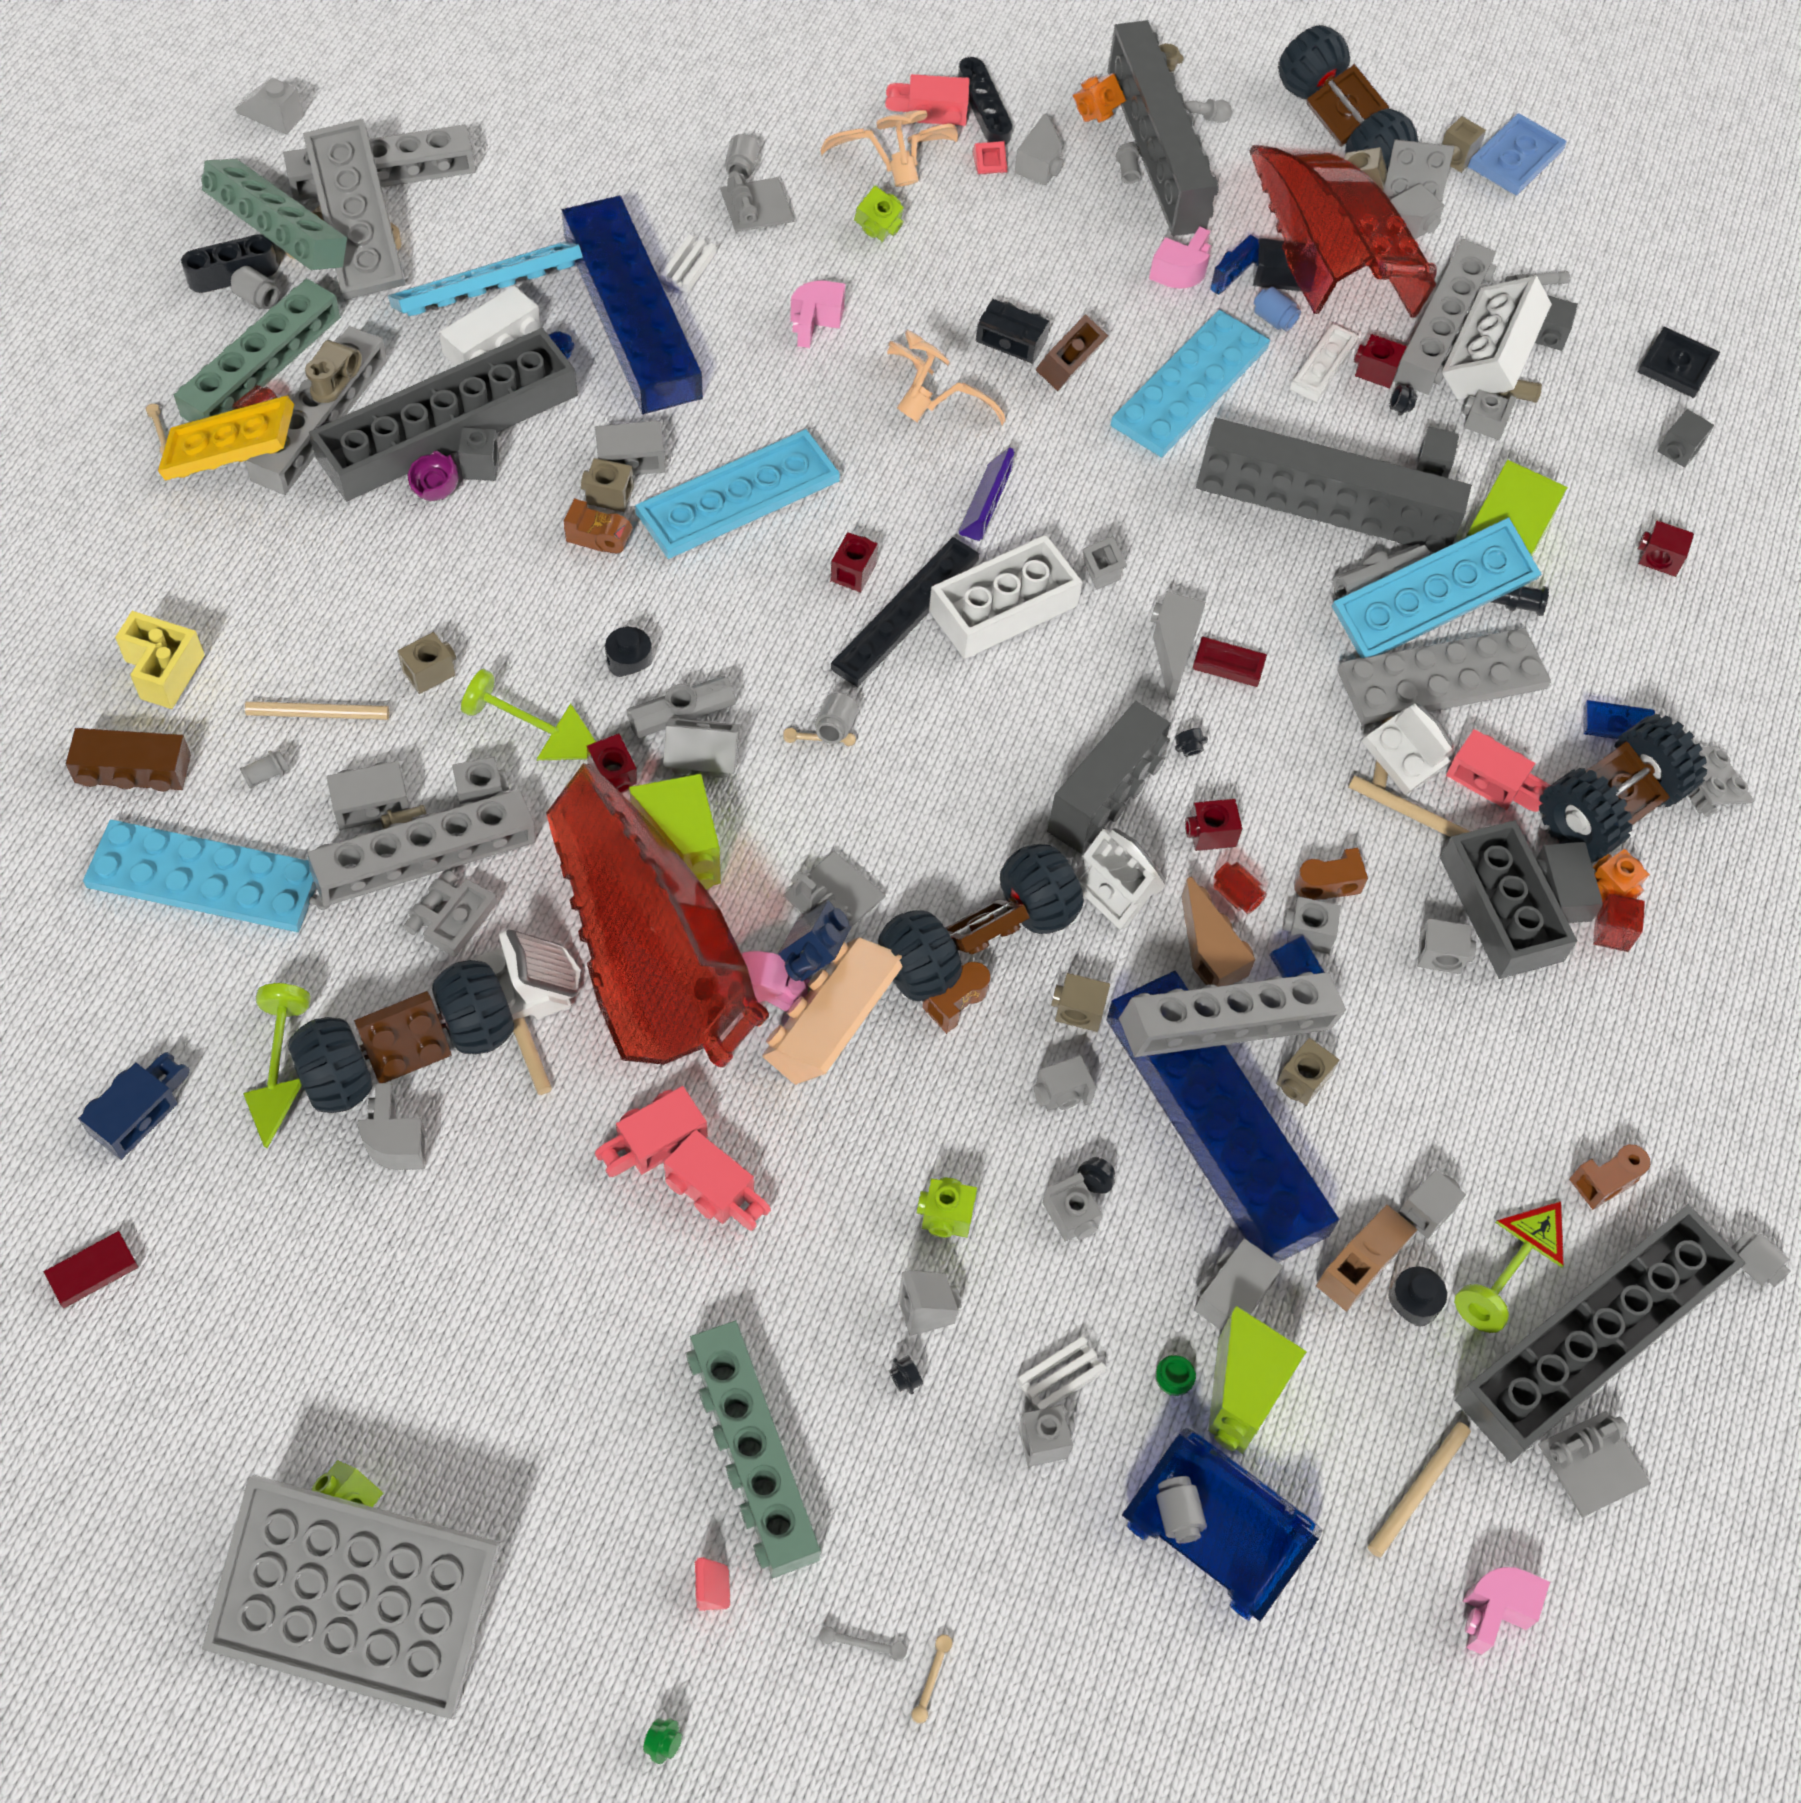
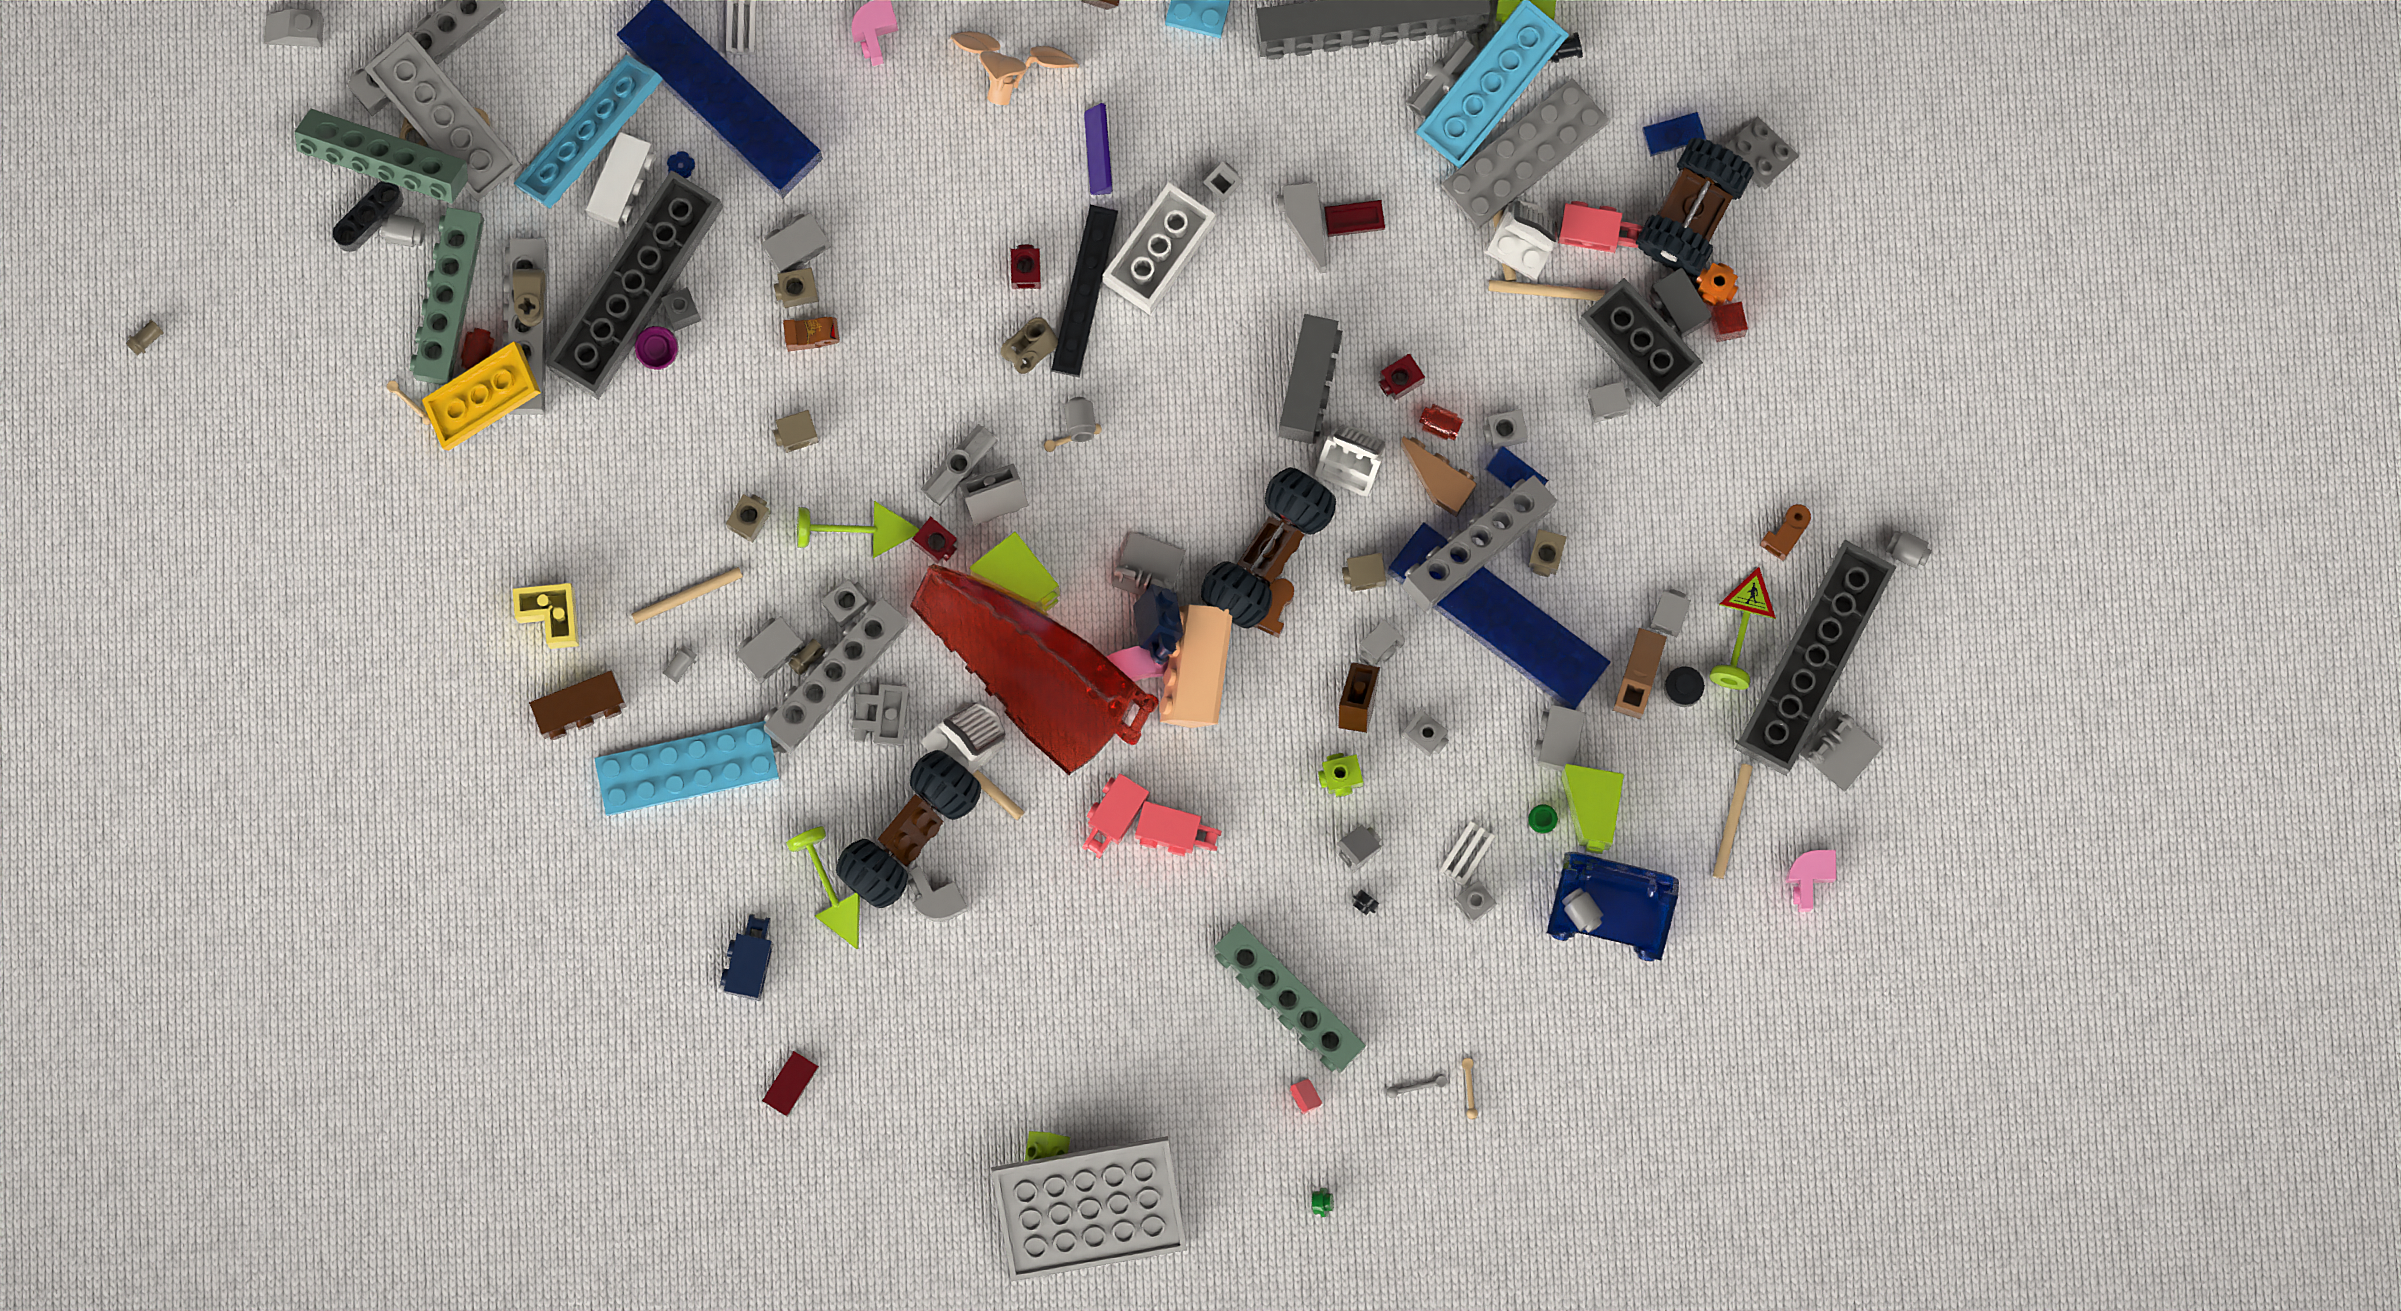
camera: 20 degrees left, 20 degrees up
black piece [605,626,653,677] -> none
medium azure plate [635,429,840,559] -> none
black plate [1077,1157,1115,1194] -> none
black plate [1175,728,1208,757] -> none
dark orange leg [1294,848,1368,900] -> none
none -> dark tan brick [772,410,819,453]
none -> dark tan piece [1000,317,1058,374]
none -> reddish brown slope [1338,662,1380,733]

